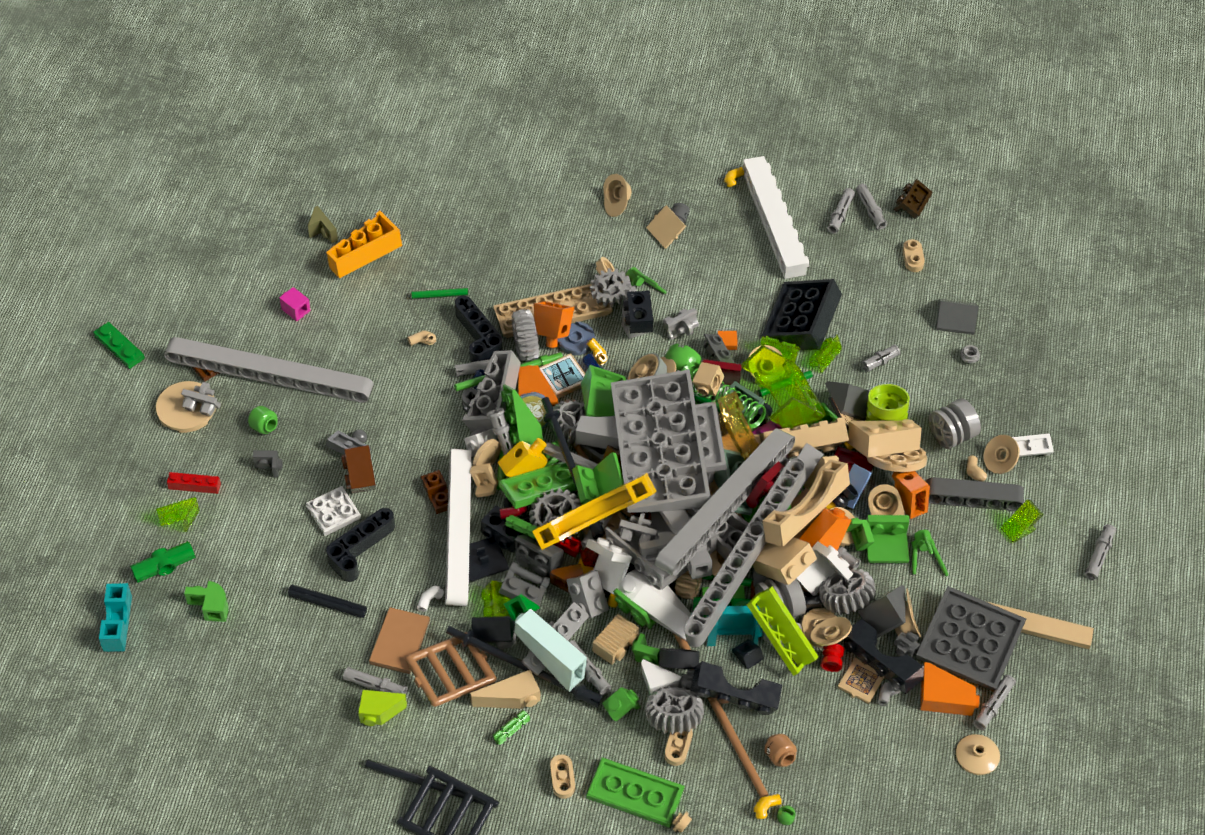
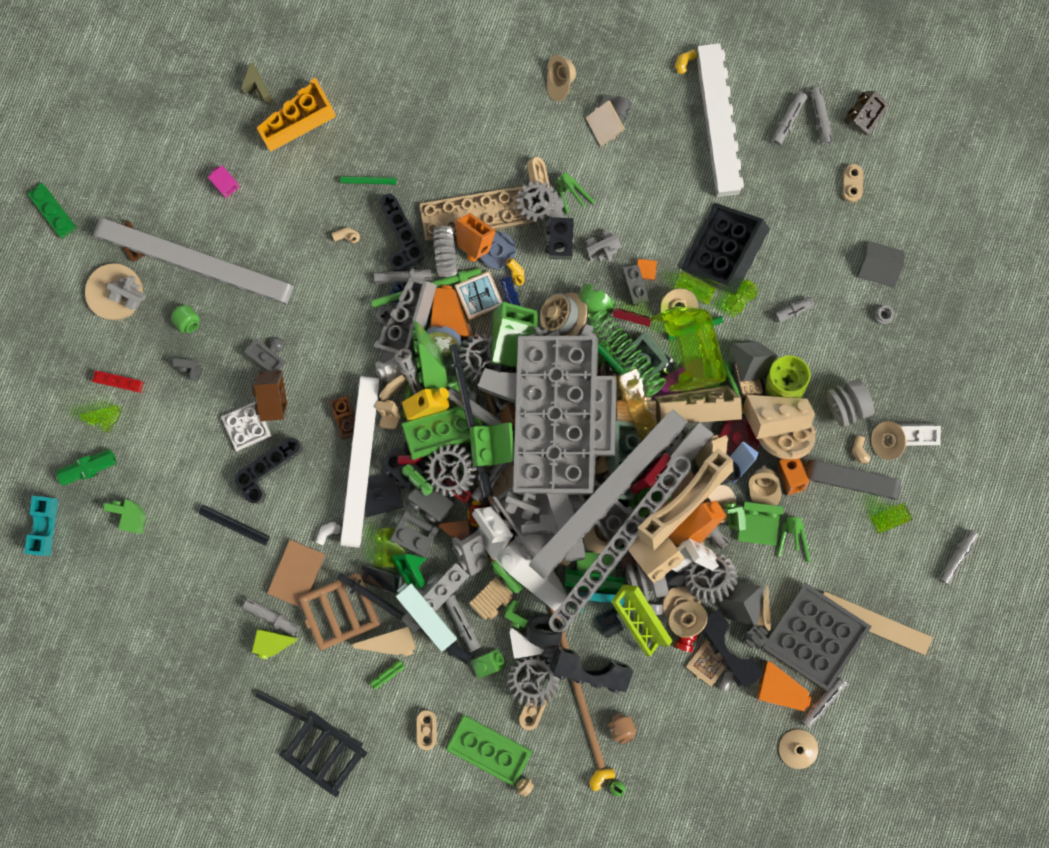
camera: 15 degrees right, 30 degrees up
yellow arch [532,473,656,550] -> none
tan brick [692,362,724,396] -> none

